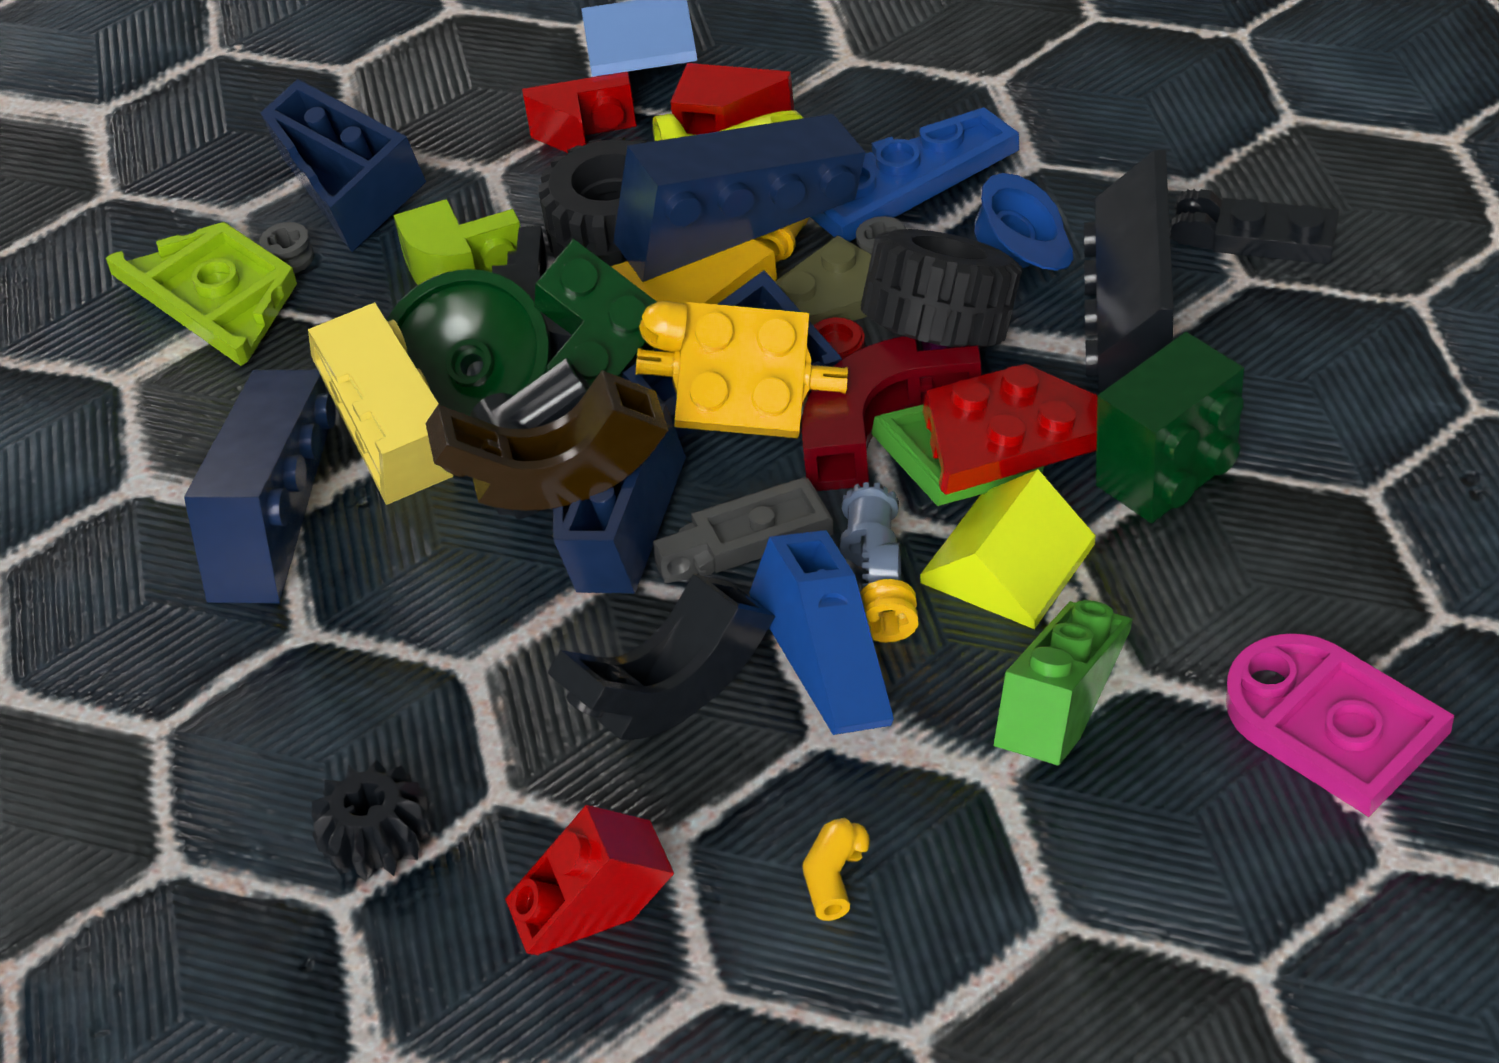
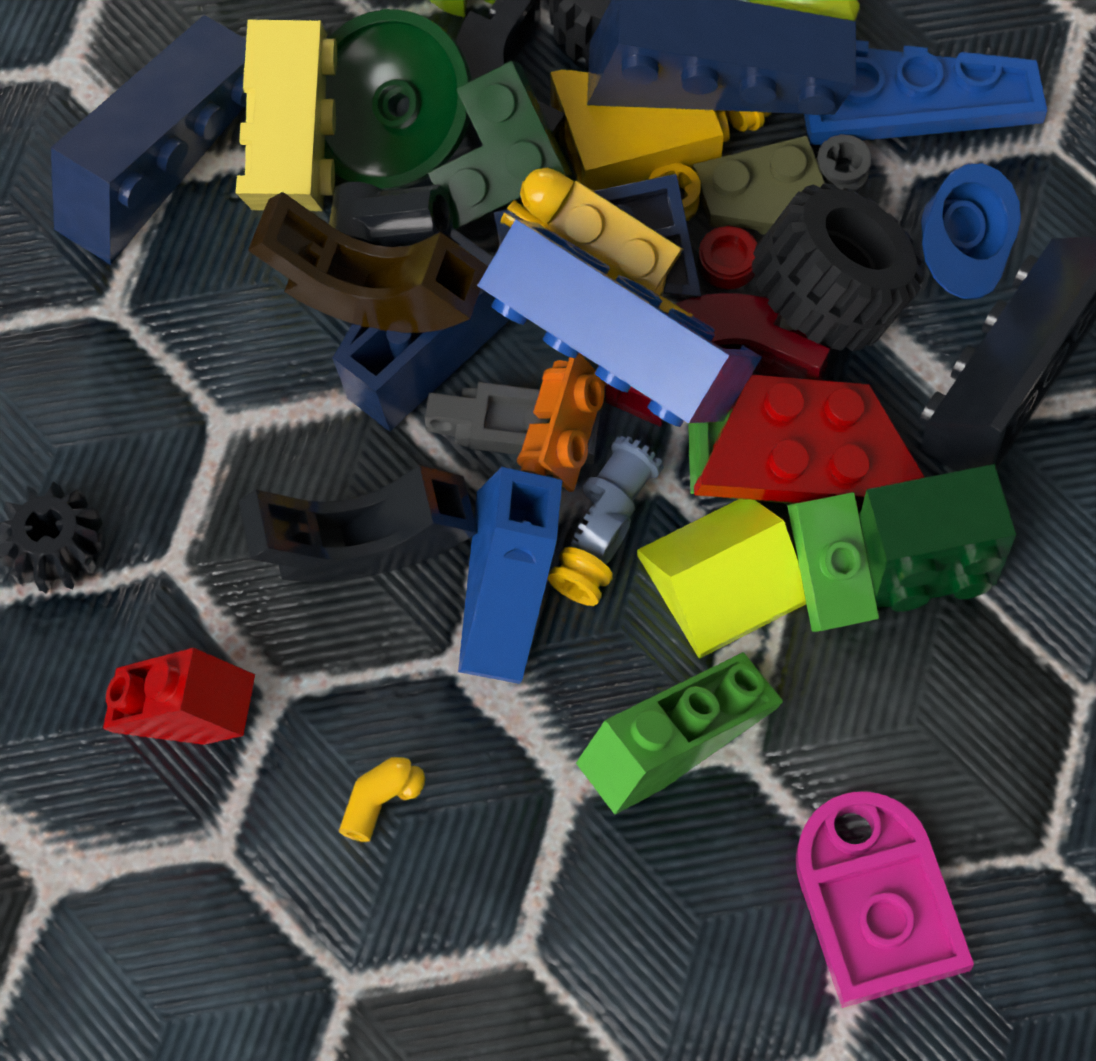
camera: 25 degrees right, 20 degrees up
none -> wedge [478,219,762,427]
none -> orange hinge [517,353,606,492]
none -> bright green plate [787,492,879,632]

